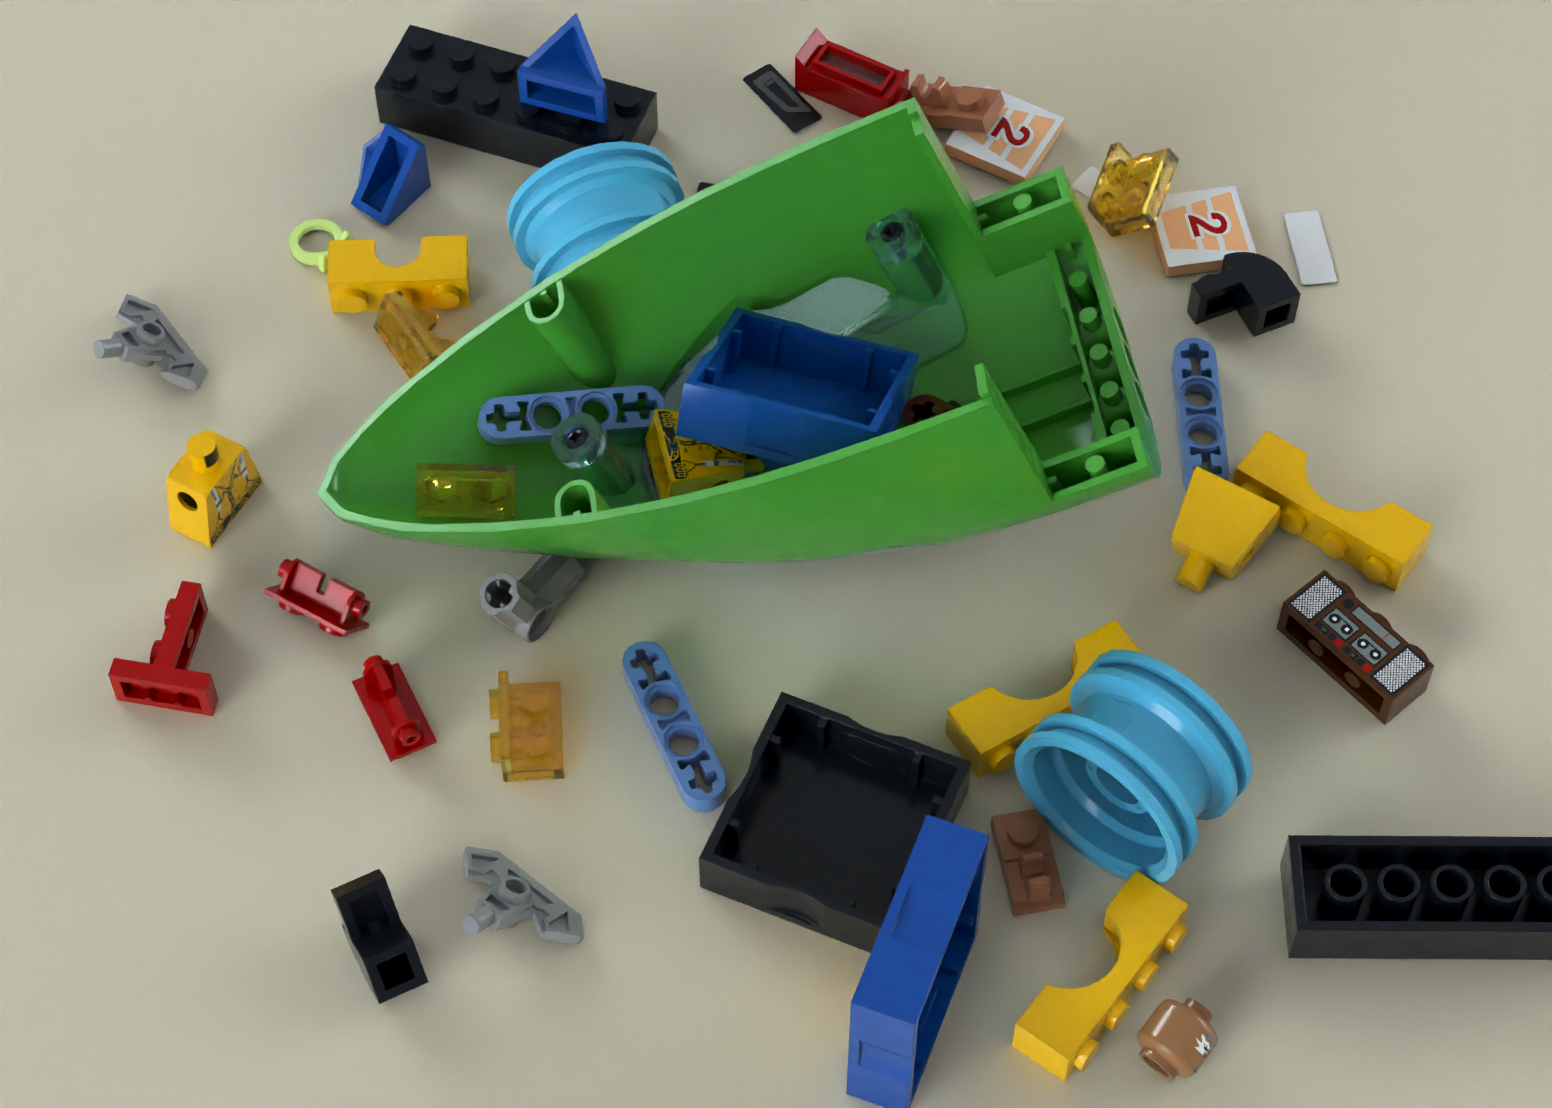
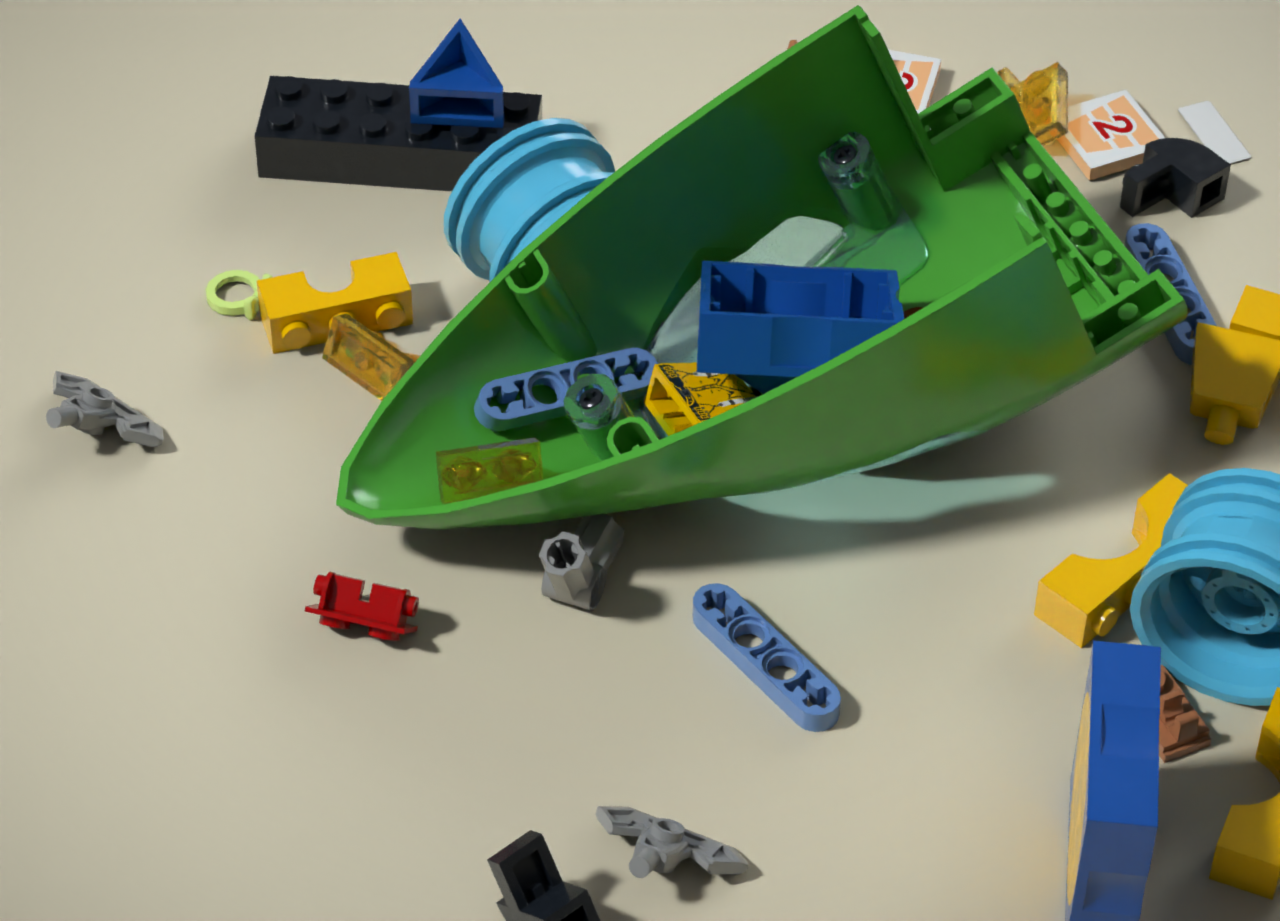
camera: 15 degrees left, 10 degrees down
red bracket [108,581,219,716] -> none
yellow torso [166,430,263,548] -> none
blue slope [351,123,431,225] -> none
red hinge [352,655,437,762] -> none
clear yellow bracket [489,670,564,782] -> none
black tile [699,692,971,953] -> none
black sticker [743,64,821,133] -> none
red window [795,27,912,118] -> none

